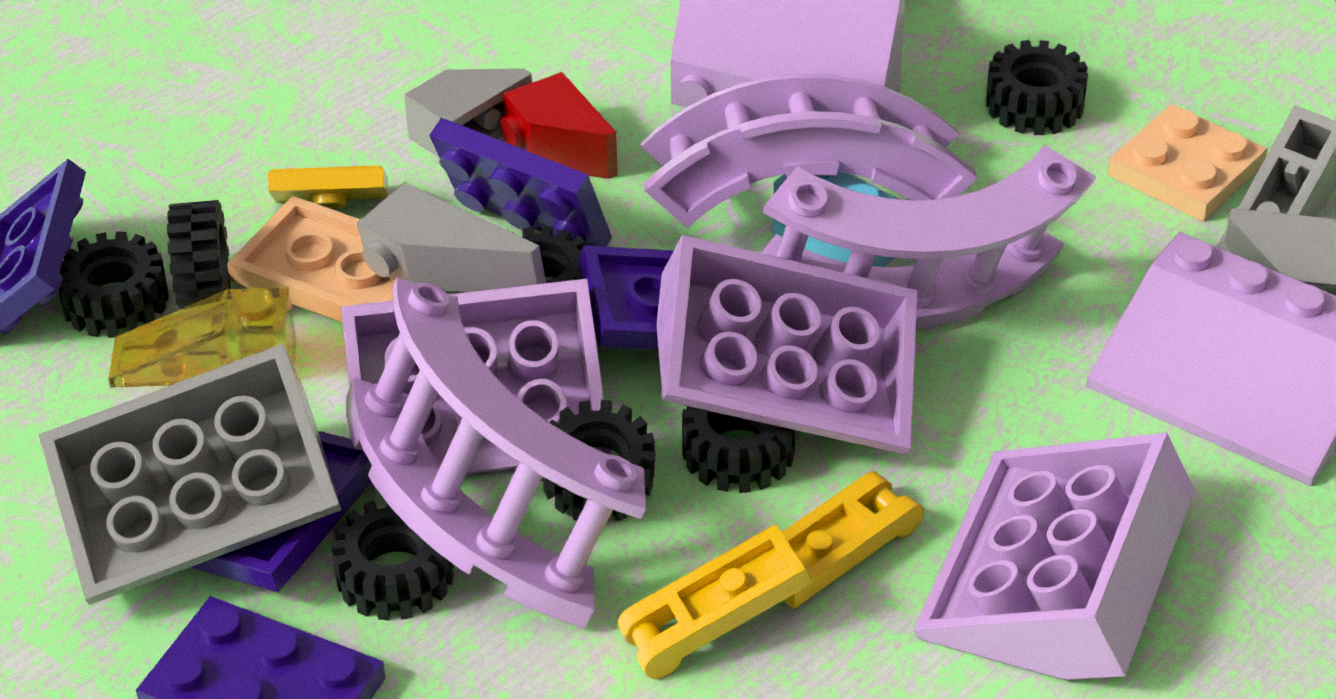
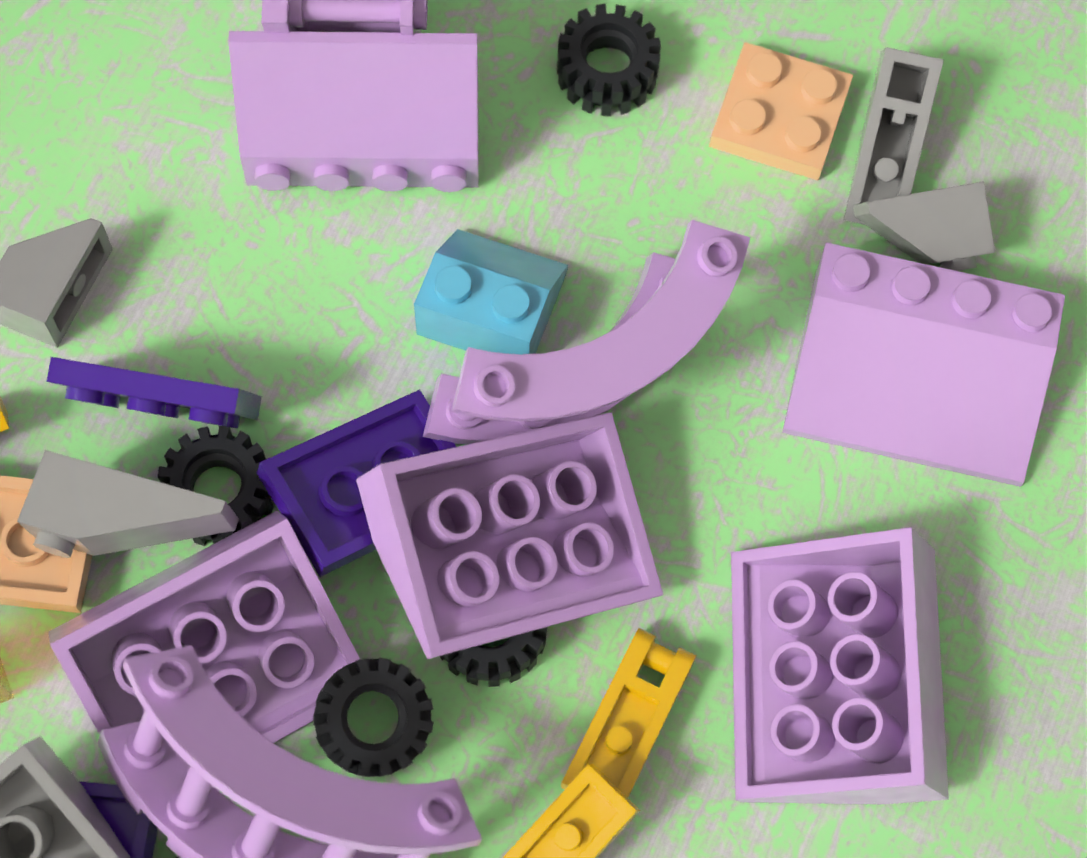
camera: 25 degrees left, 25 degrees up
red slope [500,72,618,179] -> none
lavender fence [640,74,978,228] -> none

